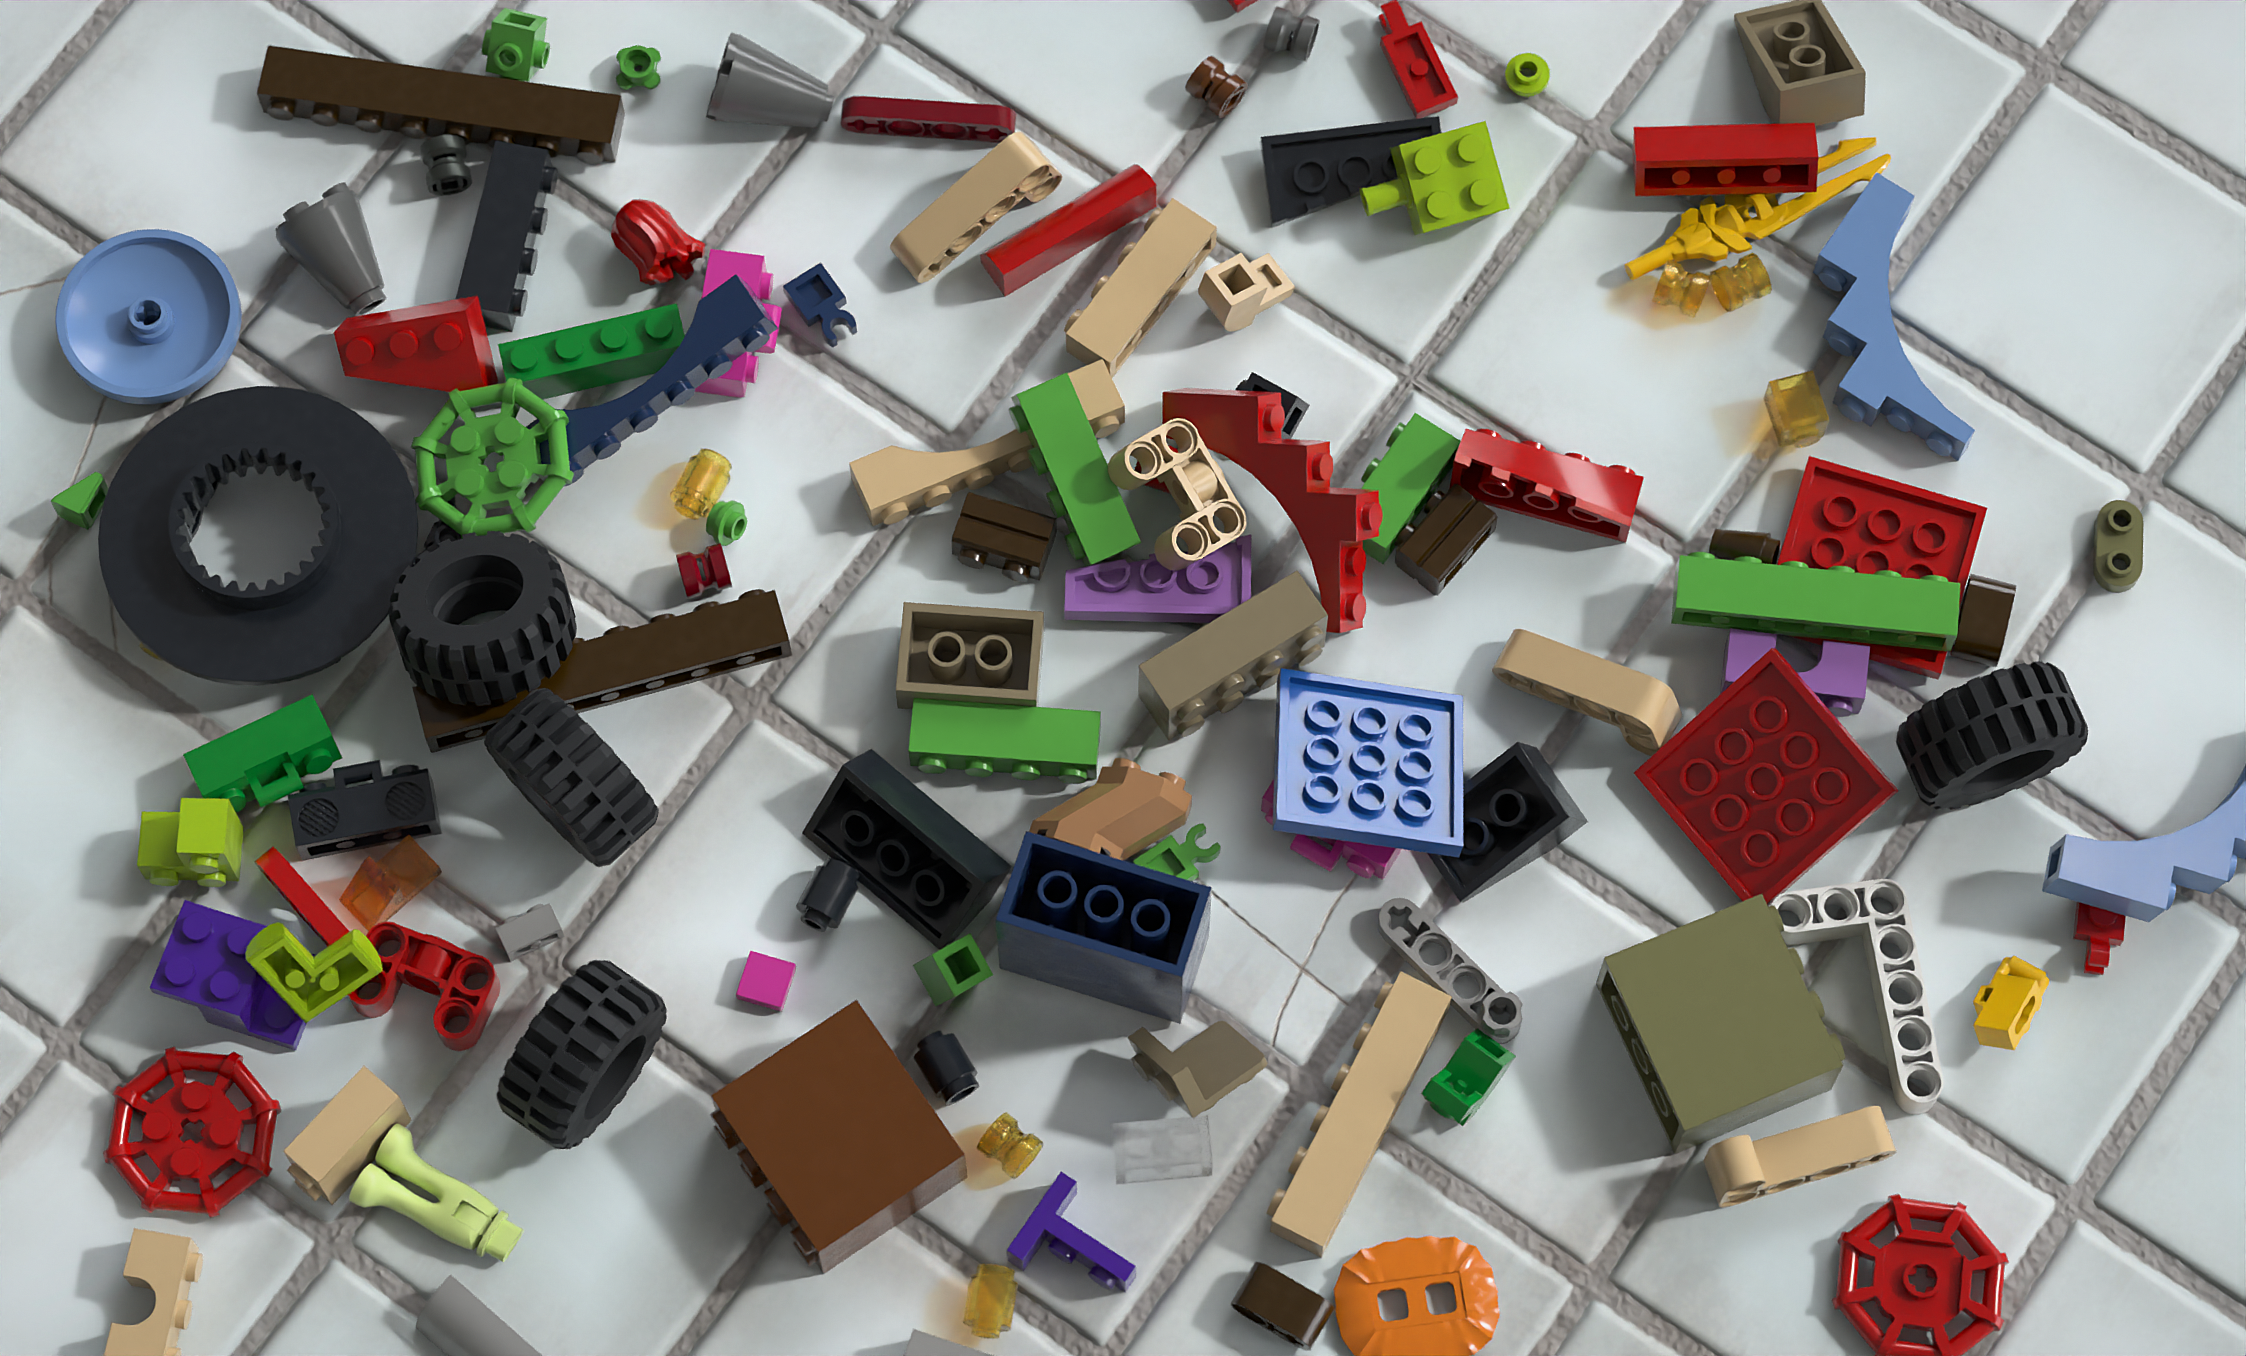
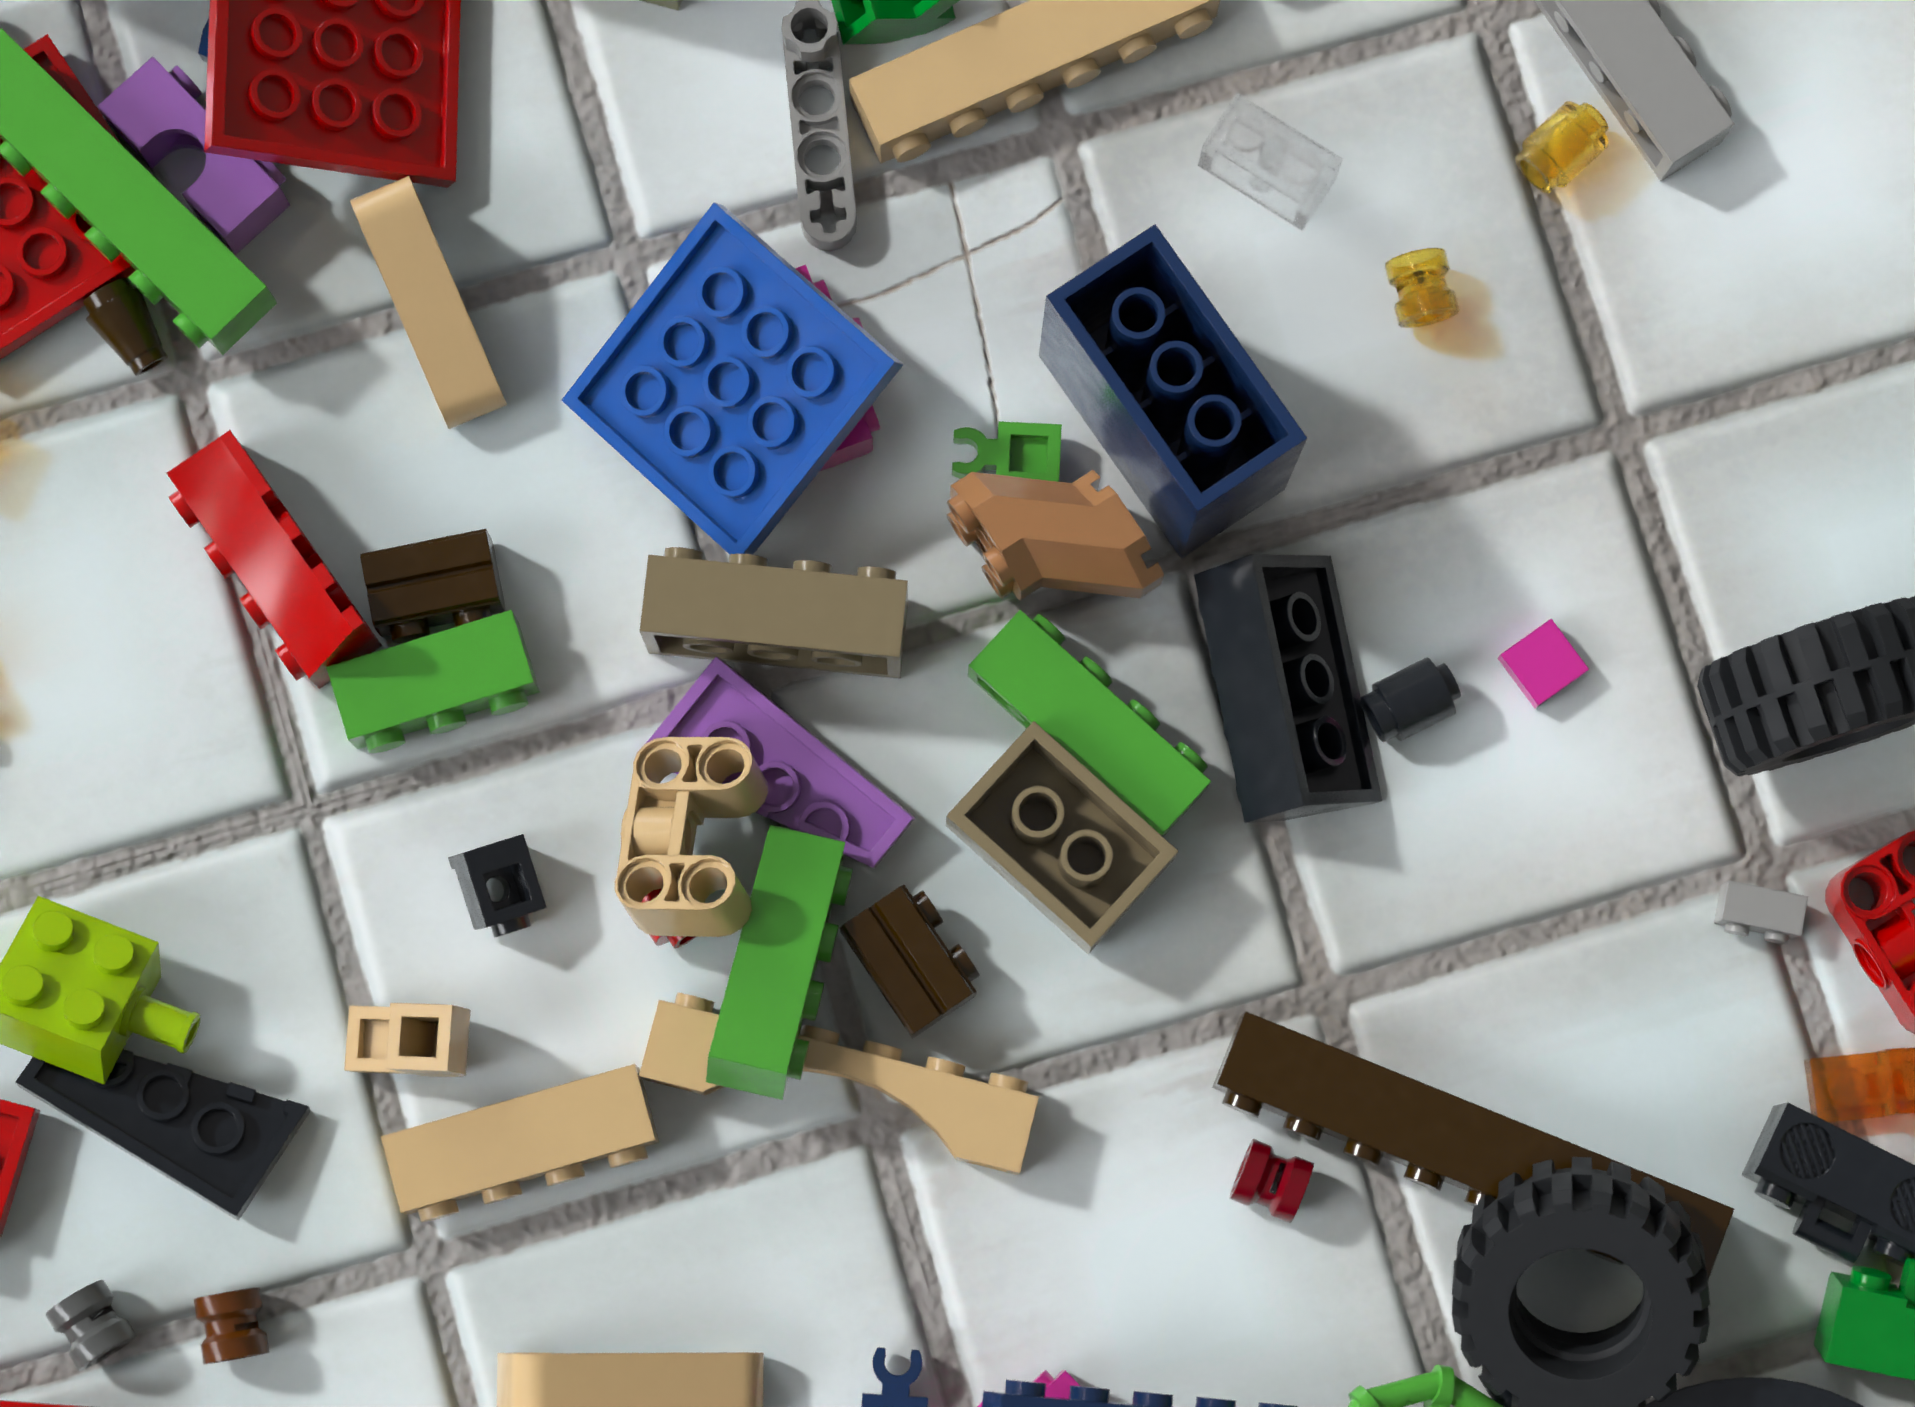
camera: 145 degrees left, 10 degrees up
black tyre [484,688,659,867] -> none
clear yellow brick [670,449,732,520] -> none
bright green plate [706,500,747,546] -> none
reddish brown brick [710,999,968,1274] -> none
bright green brick [913,933,993,1006] -> none
black brick [913,1030,979,1105] -> none
red brick [980,164,1157,297] -> none
dark purple bracket [1007,1171,1136,1292] -> none
dark tan bracket [1127,1021,1267,1118] -> none
red arch [1162,388,1383,633] -> none
black slope [1427,742,1588,903] -> none

